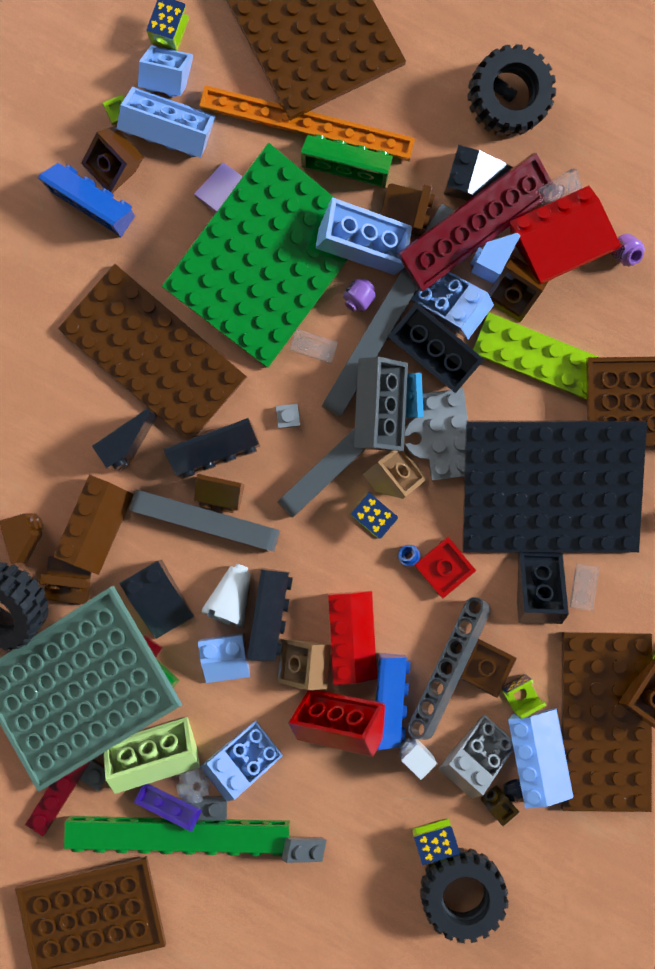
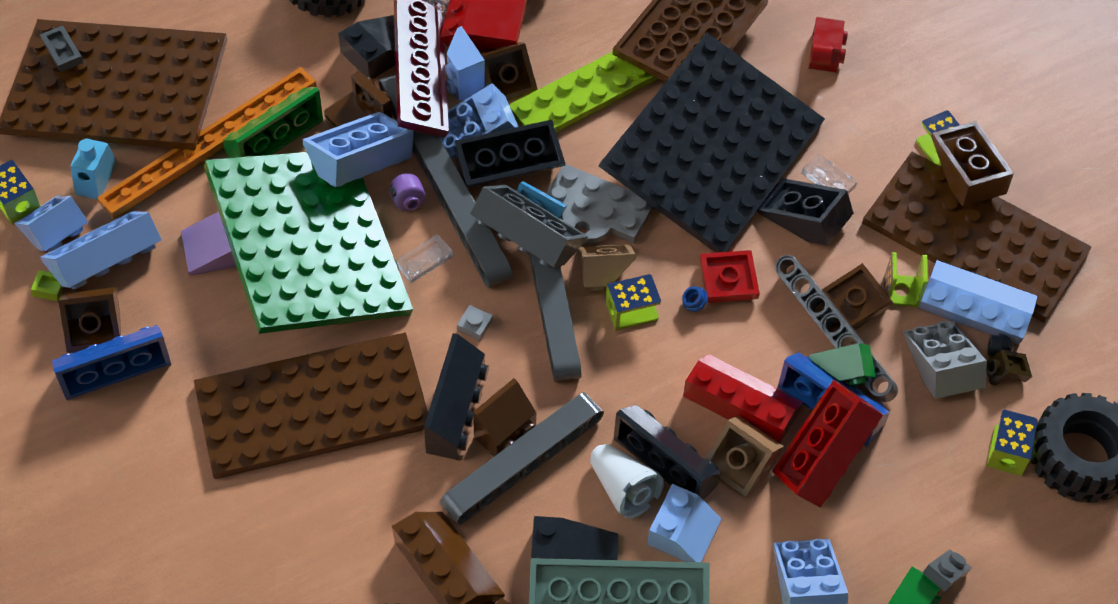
camera: 60 degrees left, 30 degrees down
black slope [92,408,157,471] -> none
white brick [398,738,437,780] -> none
none -> medium azure torso [70,139,117,200]
none -> slope [810,343,876,386]

